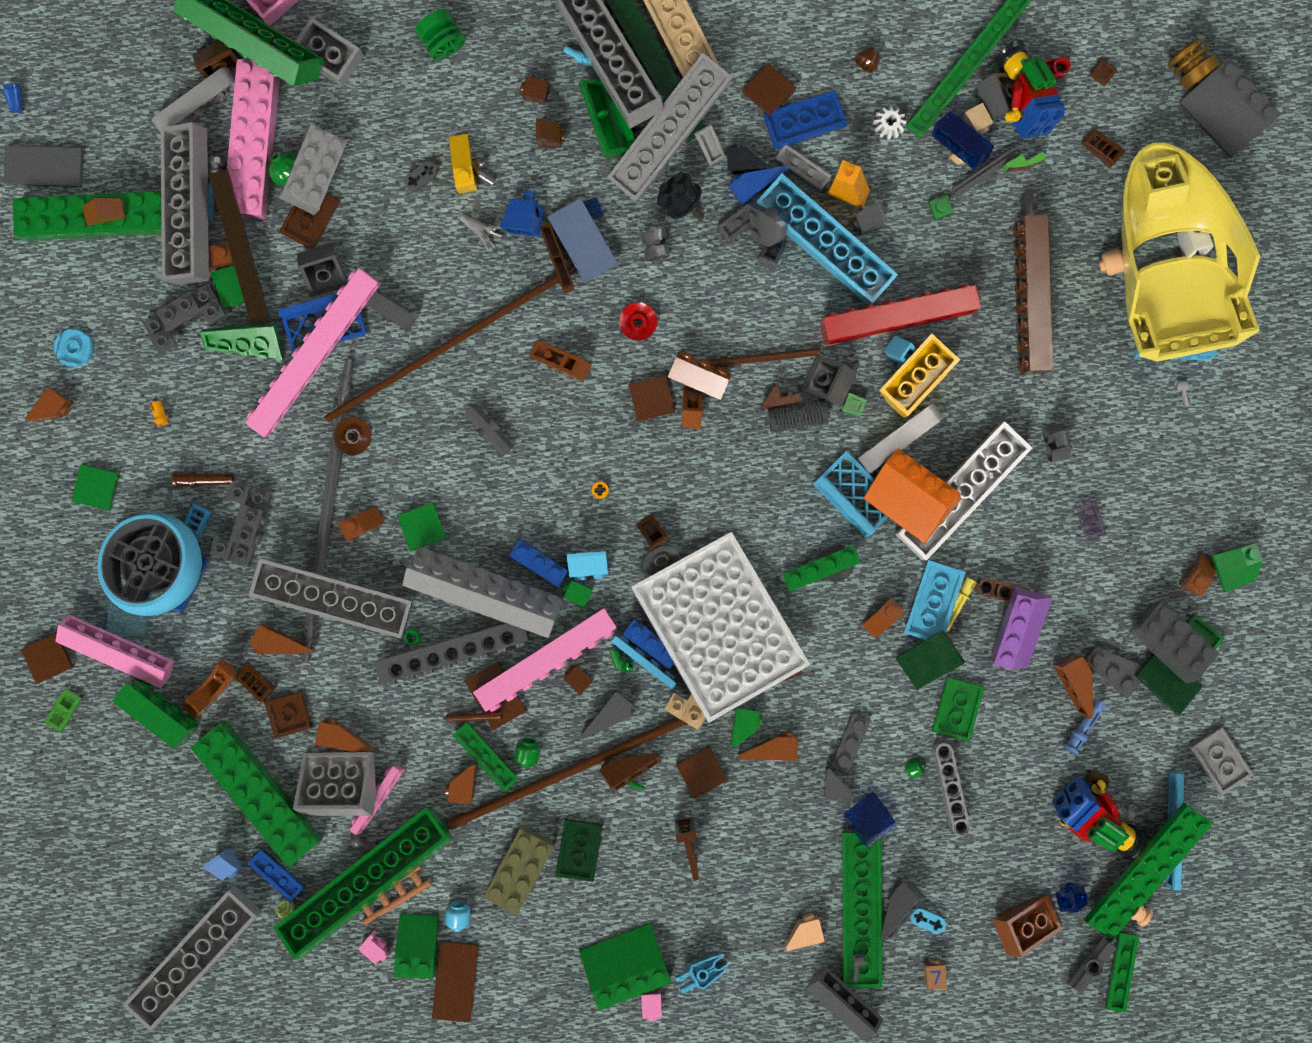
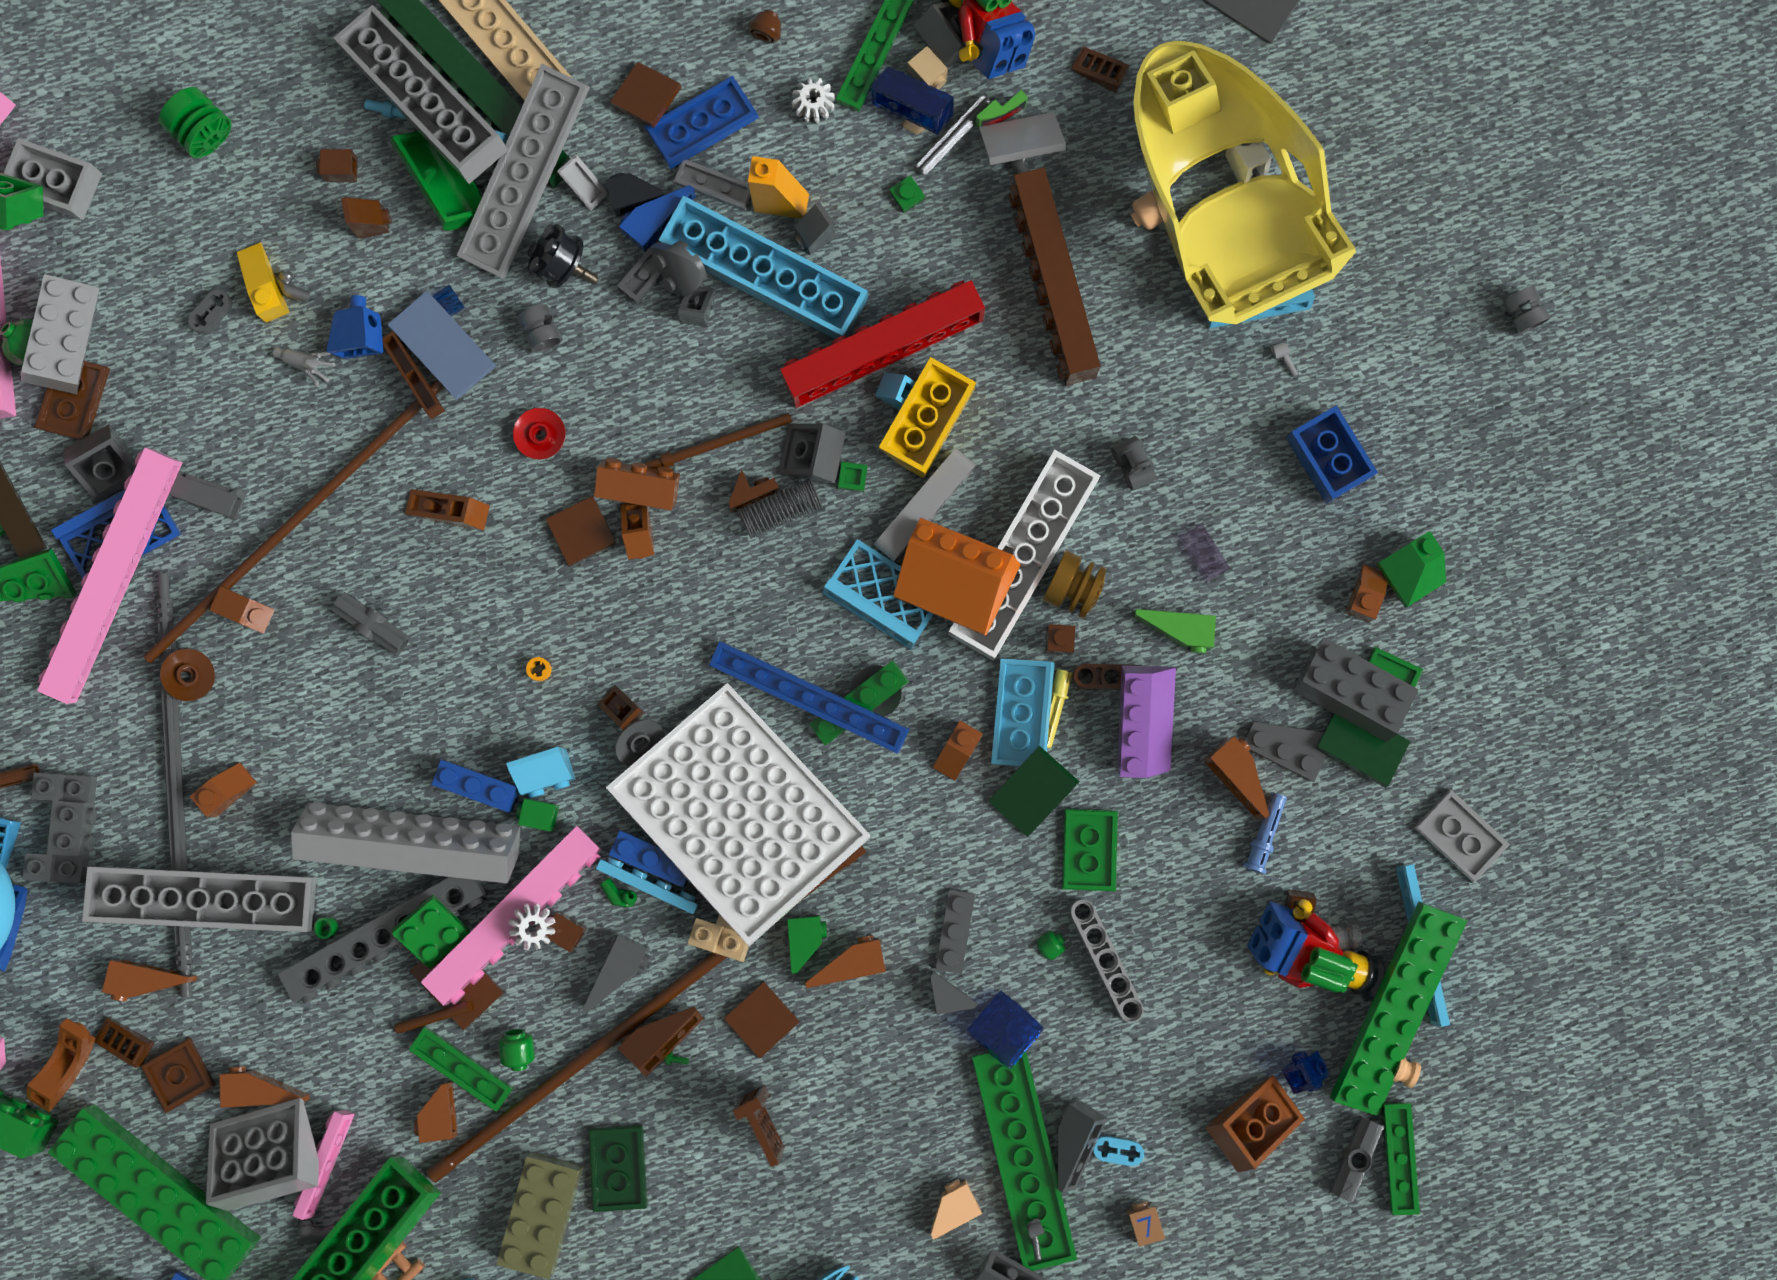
camera: 15 degrees left, 5 degrees down
green tile [397,502,447,552] -> none
none -> dark orange slope [209,586,275,634]
none -> green plate [392,894,470,969]
none -> white gear [509,903,555,950]
none -> blue plate [709,641,910,753]
none -> light grey tile [979,112,1066,165]
none -> pearl gold wheel [1043,550,1107,619]
none -> reddish brown brick [1045,624,1075,655]
none -> bright green slope [1133,609,1216,654]
none -> blue brick [1286,405,1378,504]

